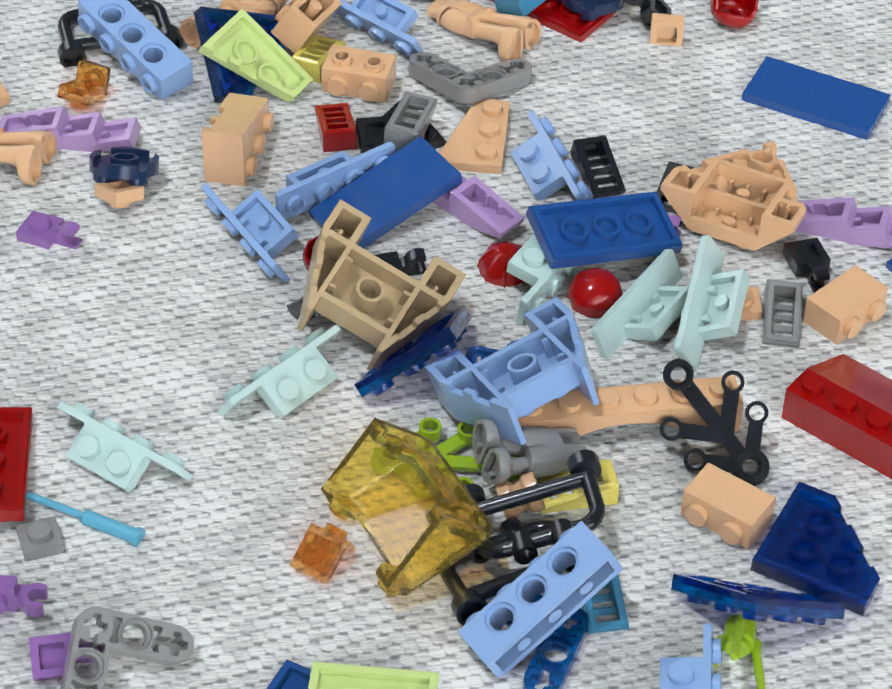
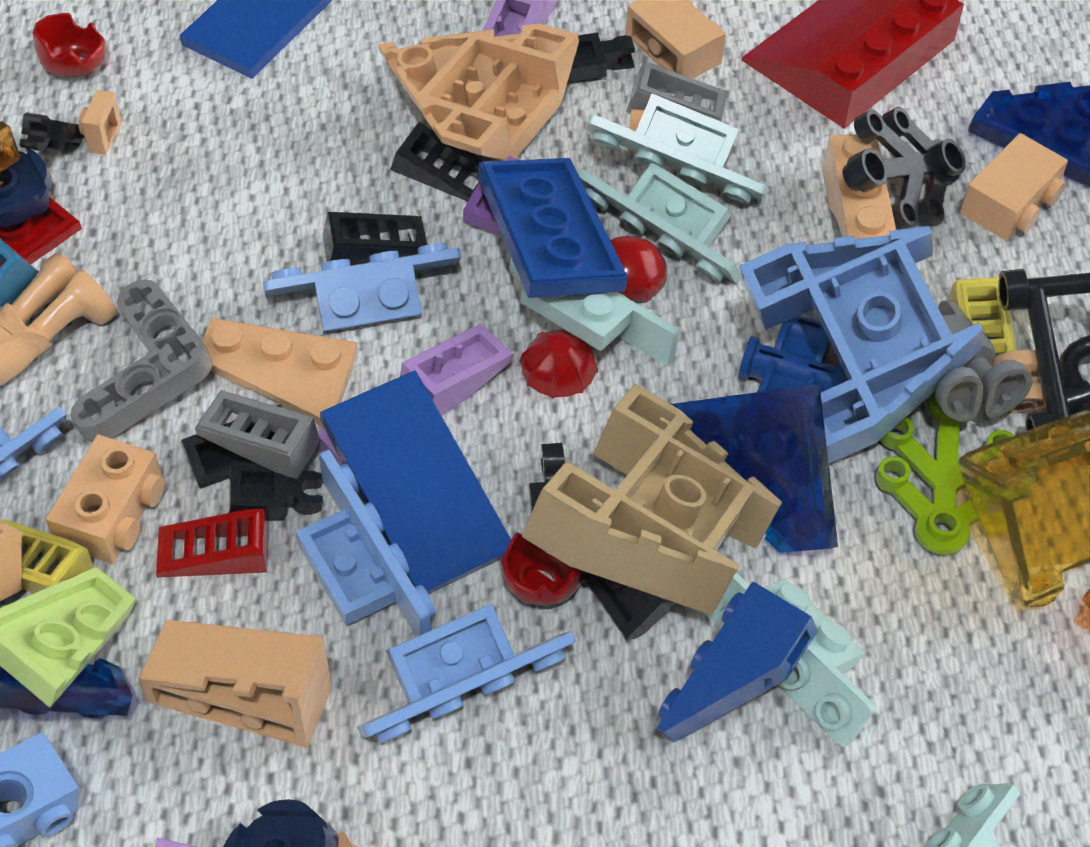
camera: 85 degrees left, 10 degrees up
none -> blue slope [657,581,818,743]

